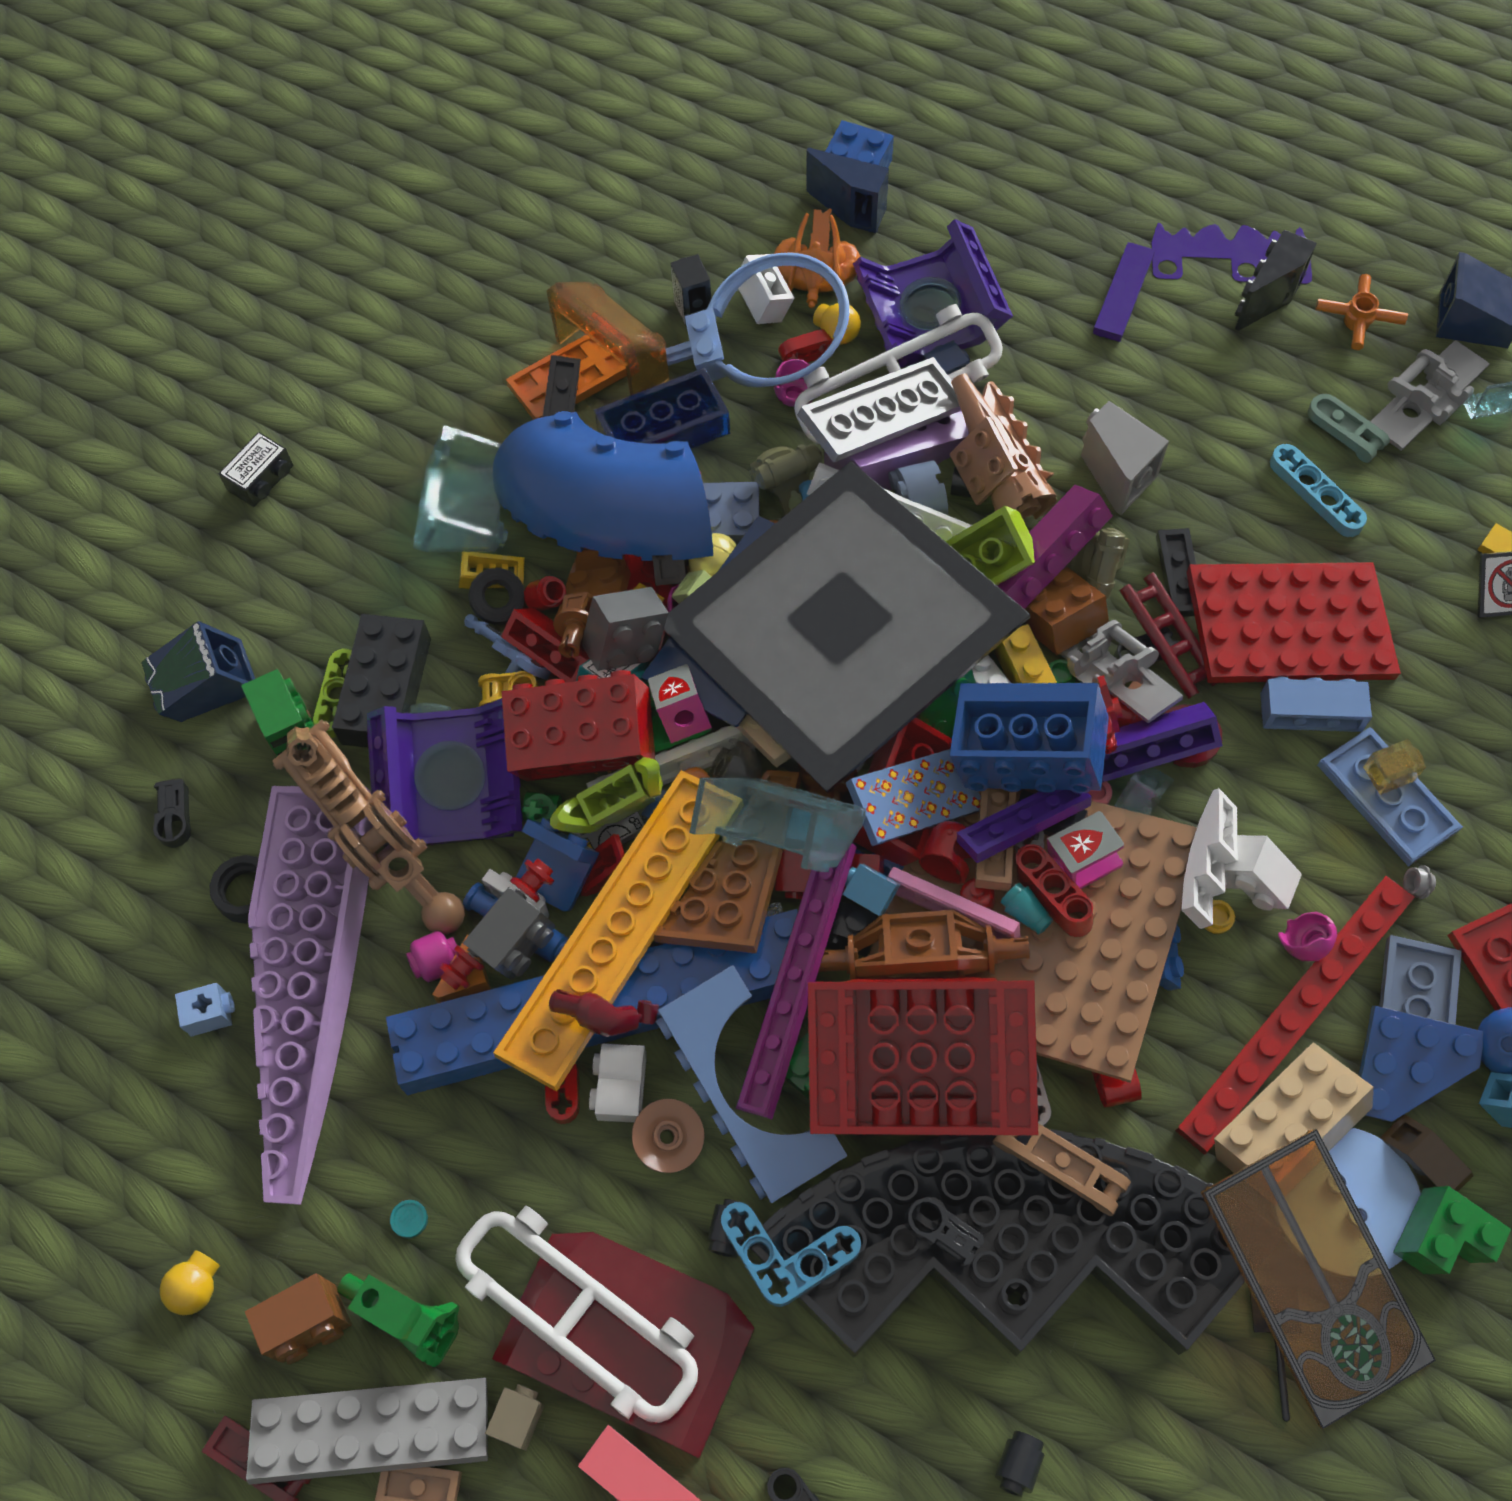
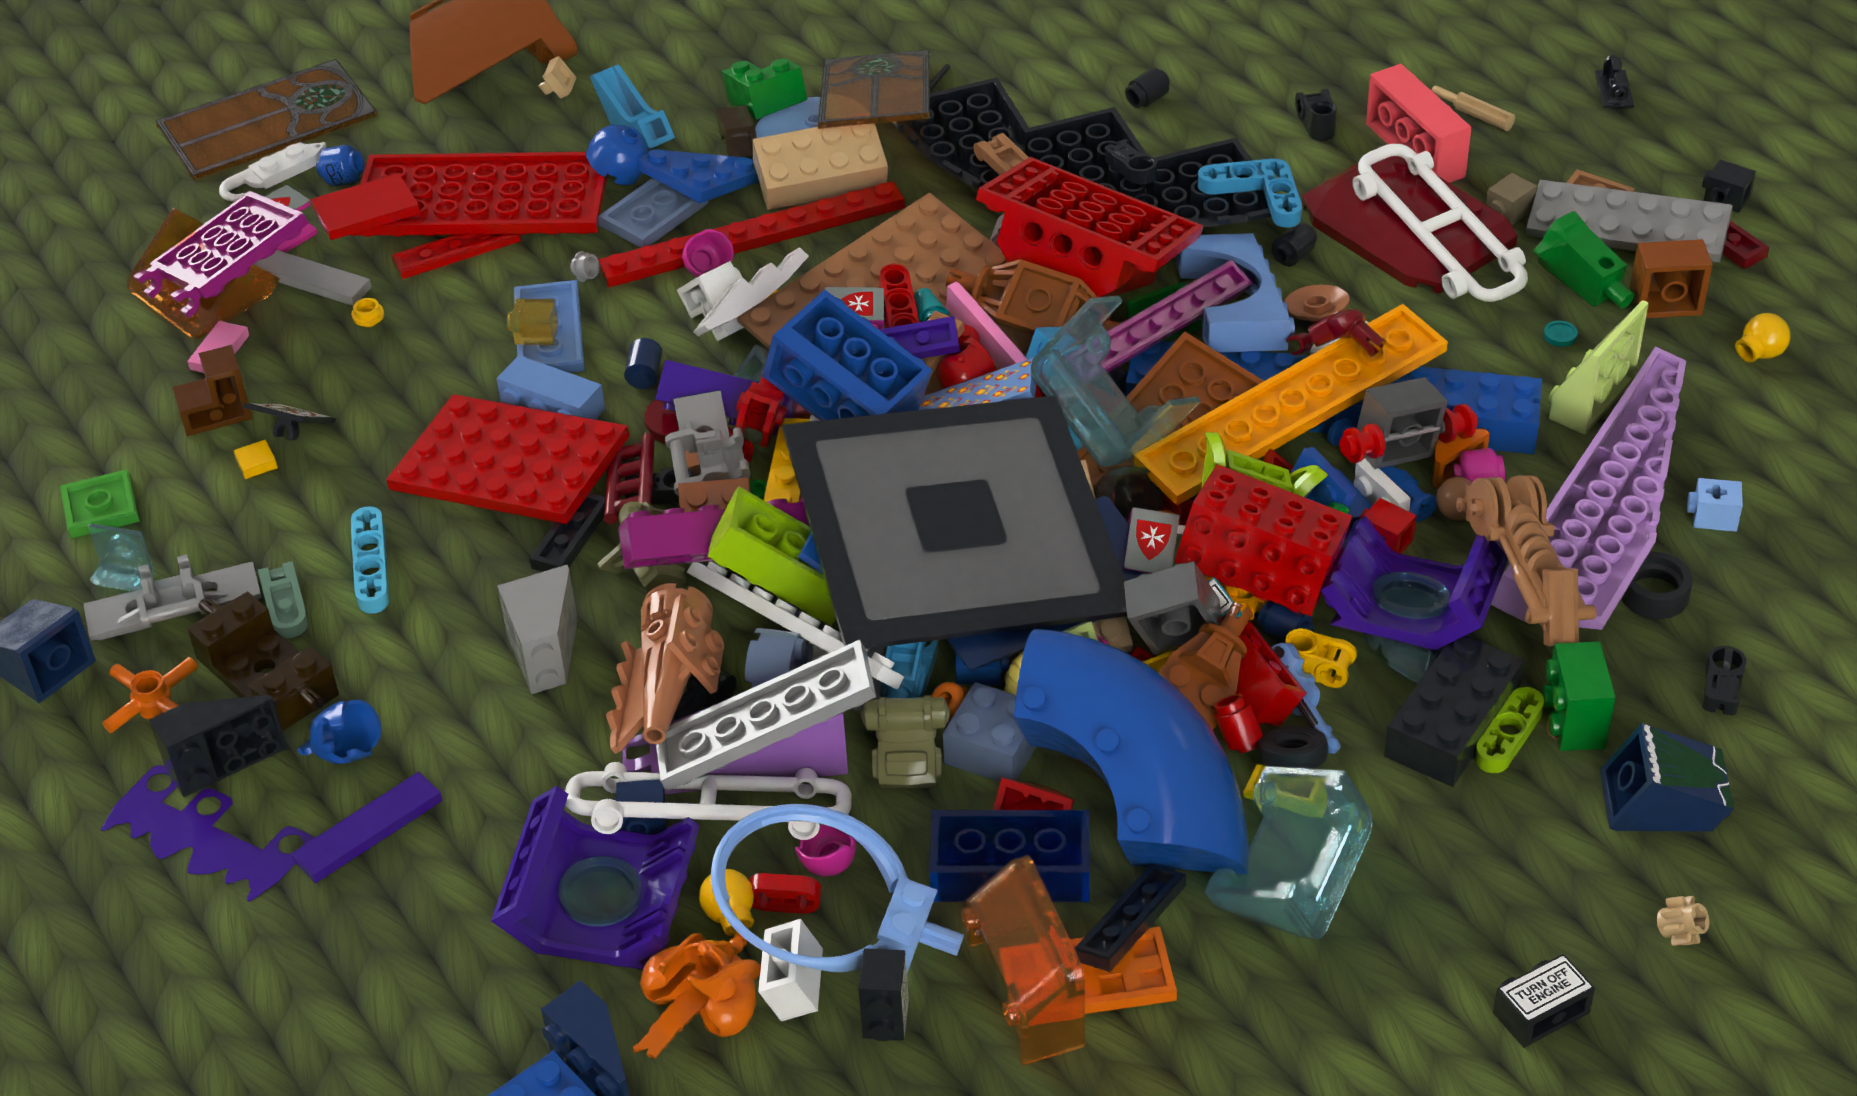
camera: 155 degrees left, 20 degrees down
none -> dark brown brick [187,591,339,731]
none -> blue helmet [297,700,381,764]
none -> dark blue brick [624,338,663,389]
none -> red brick [1358,498,1417,554]
none -> yellowish green slope [1548,300,1649,435]
none -> tan gear [1657,896,1709,946]

